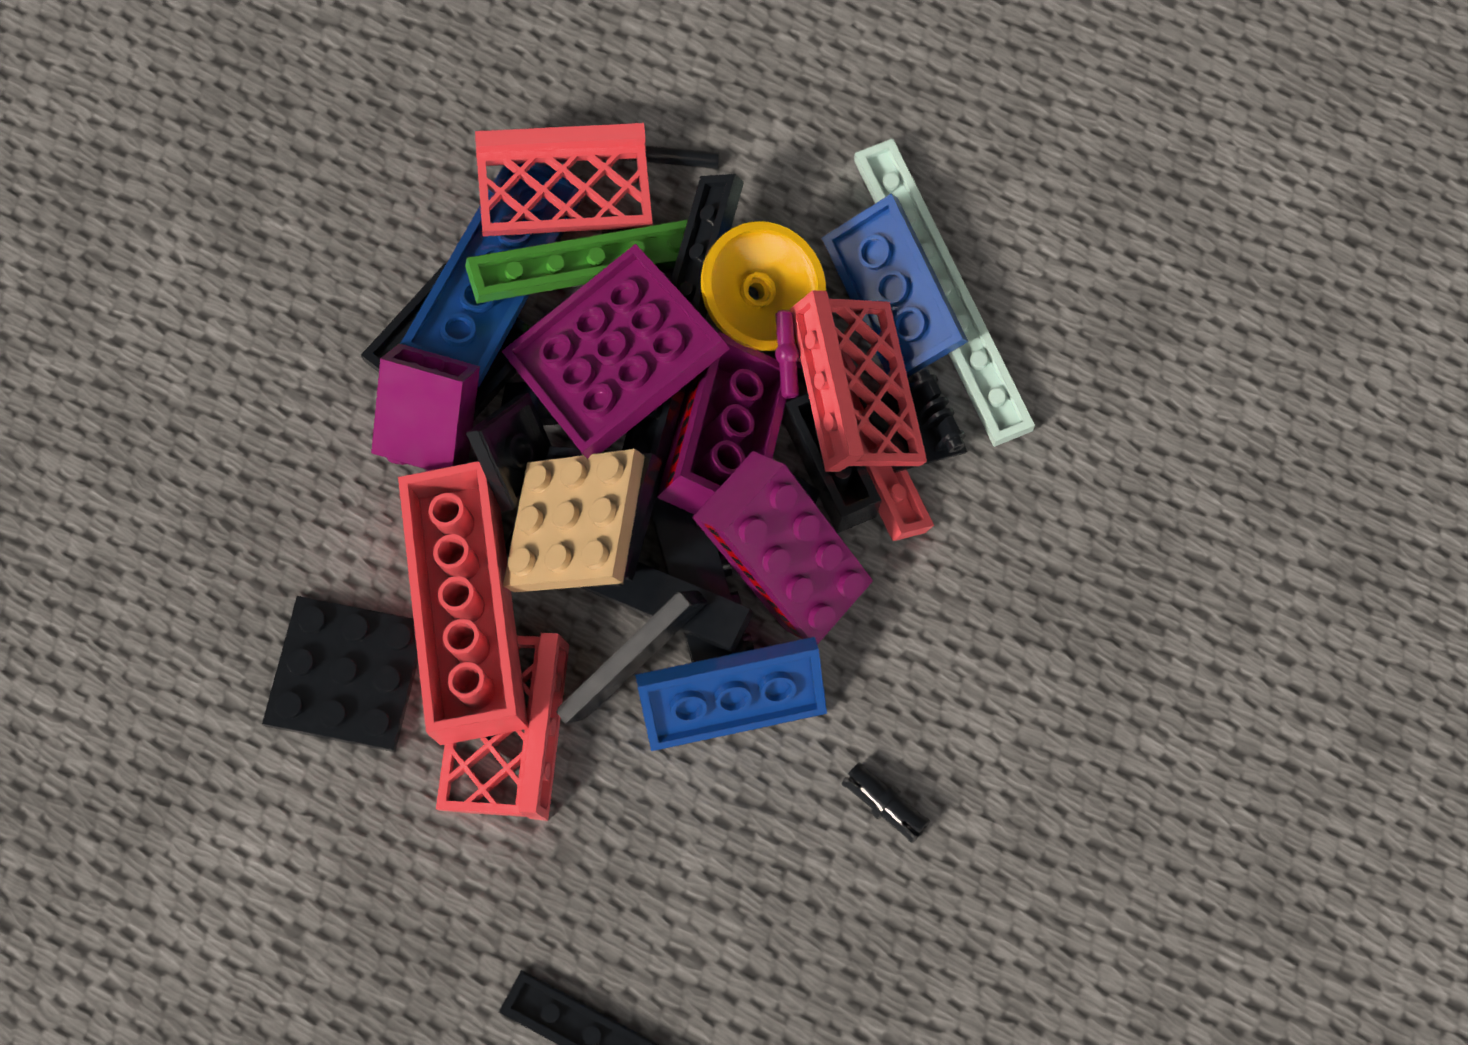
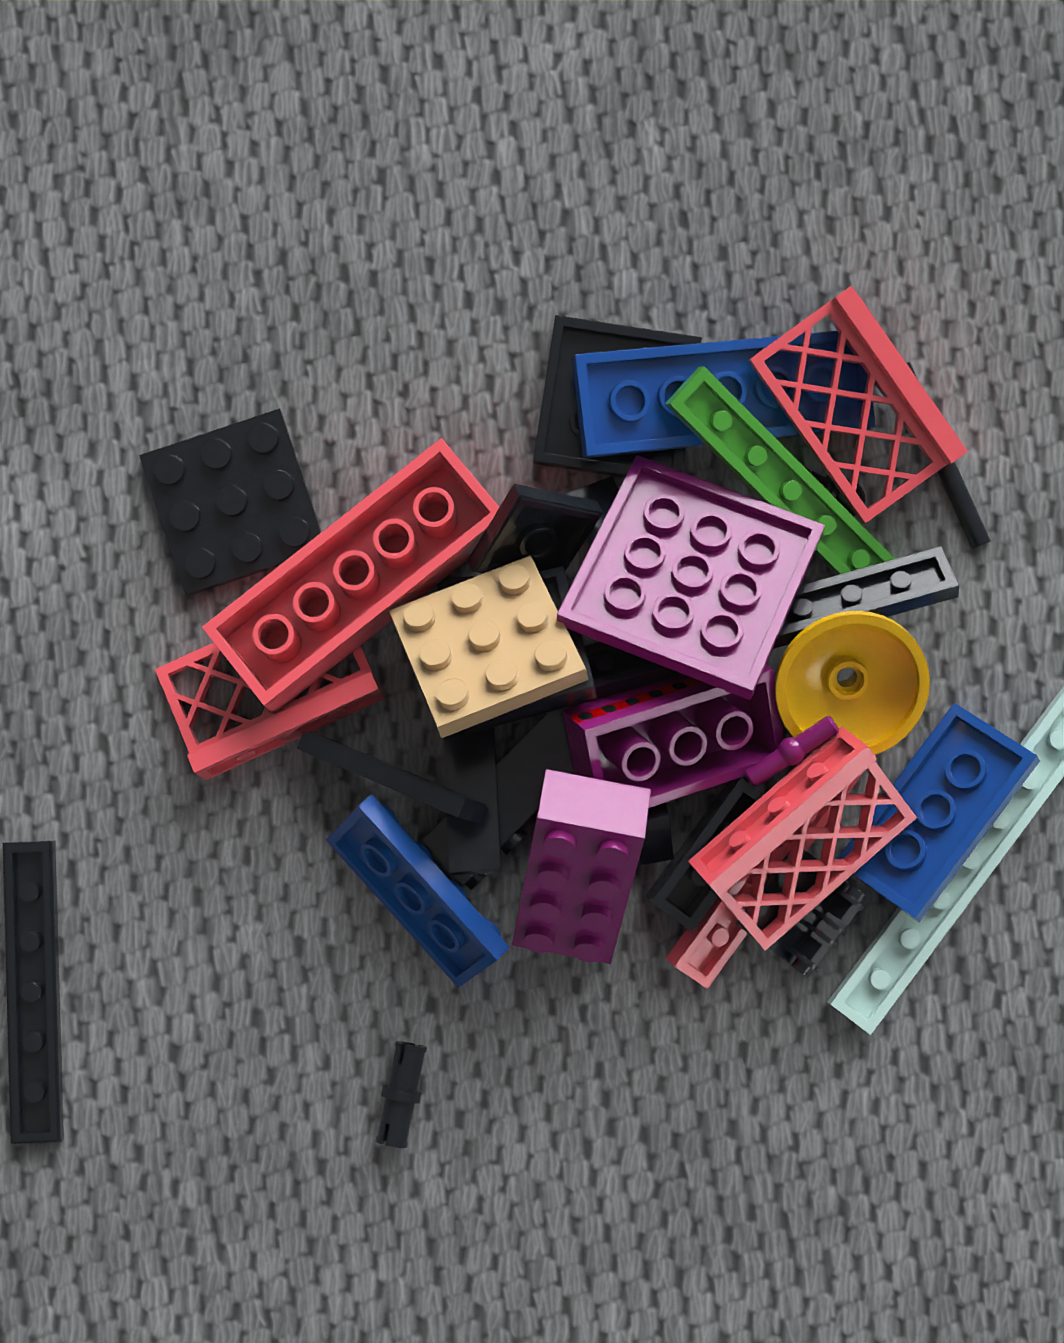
camera: 60 degrees right, 15 degrees up
magenta brick [371,344,480,471] -> none

